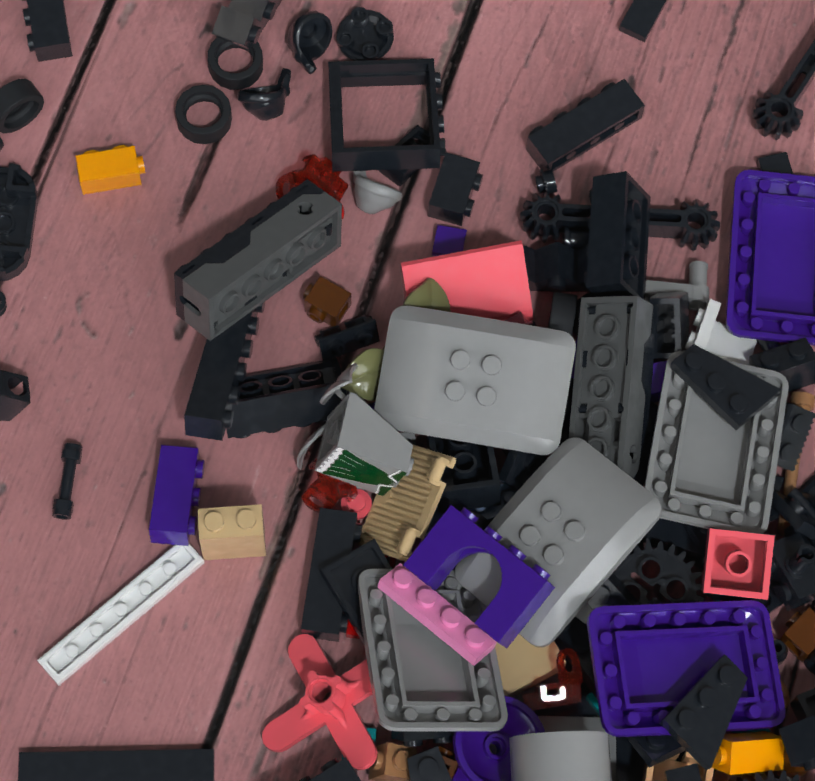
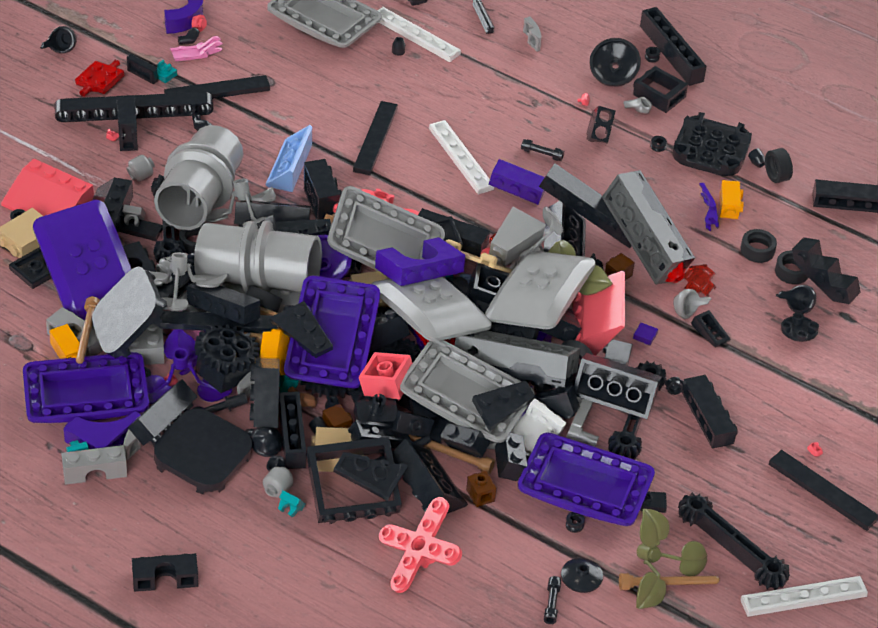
camera: 105 degrees right, 25 degrees down
tan brick [198,504,266,560] -> none
black hat [237,68,291,121] -> none
black window [328,58,446,172] -> none
bright pink plate [377,563,497,666] -> none
black brick [428,152,483,226] -> none
none -> dark purple arm [699,183,719,231]

